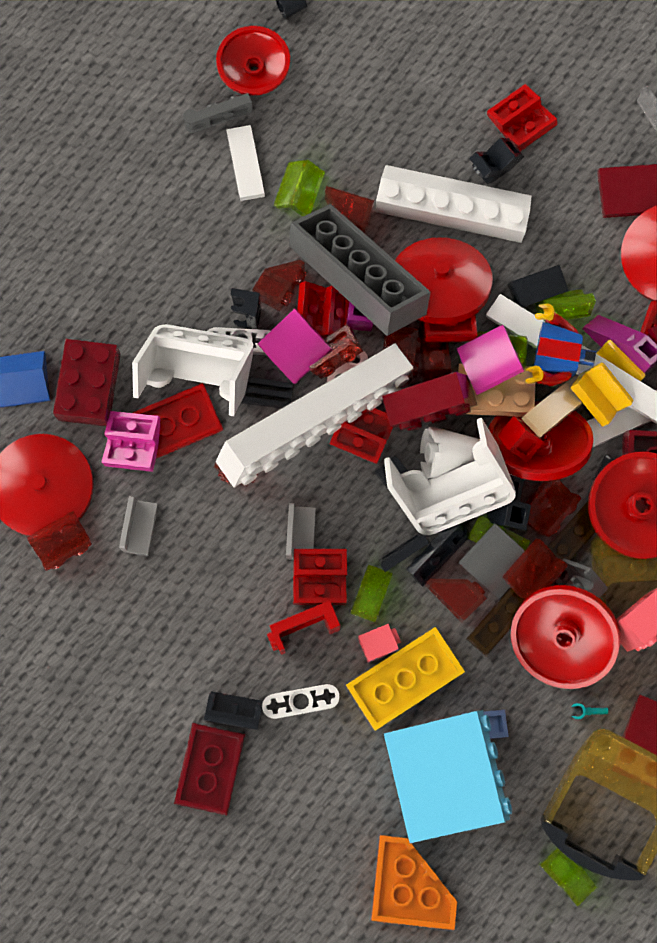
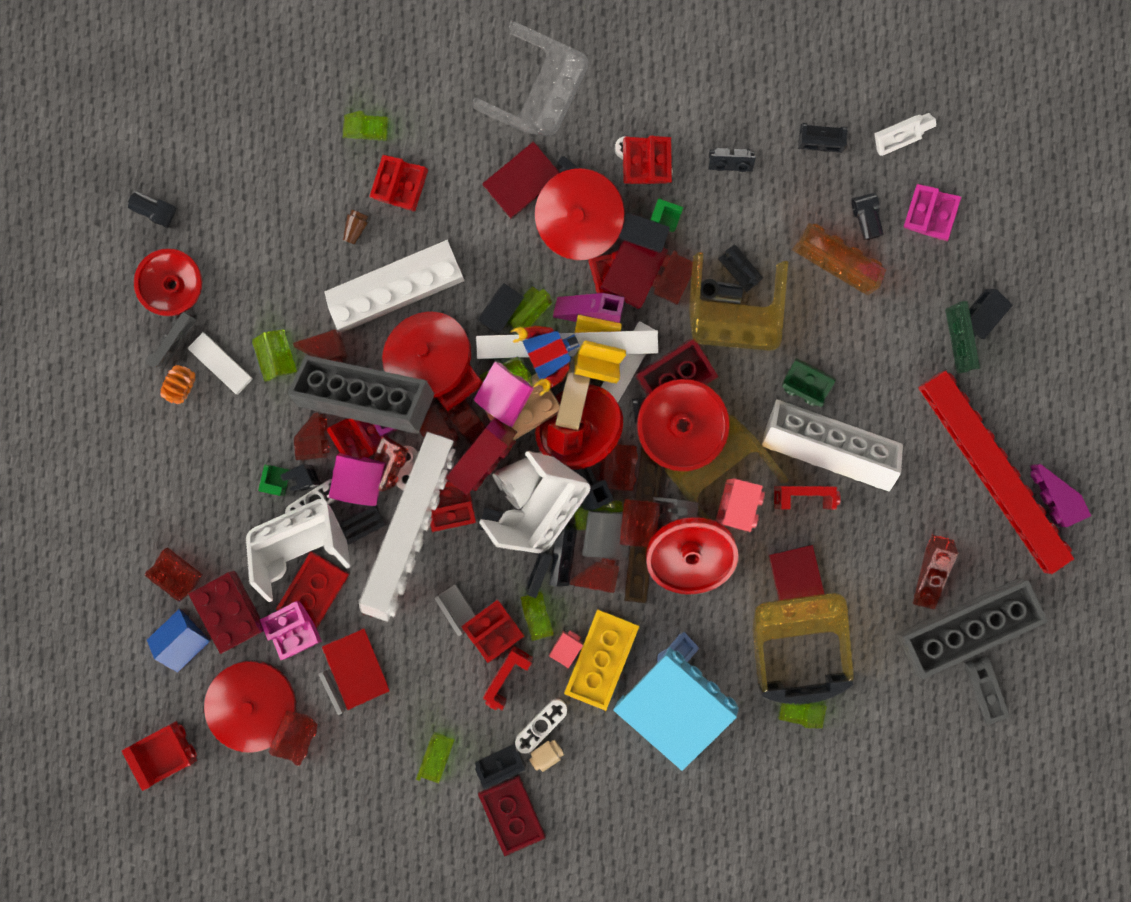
camera: 30 degrees left, 10 degrees up
orange plate [371,835,457,930] -> none
black brick [469,138,524,184] -> none
teal hand [571,703,608,720] -> none
none -> clear red bracket [144,547,203,602]
none -> orange gear [160,365,195,404]
none -> green panel [258,465,290,496]
none -> red tile [322,629,390,710]
none -> clear neon green slope [343,110,389,141]
none -> reddish brown cone [343,210,369,245]
none -> clear neon green panel [416,732,455,784]
none -> tan brick [529,739,564,772]

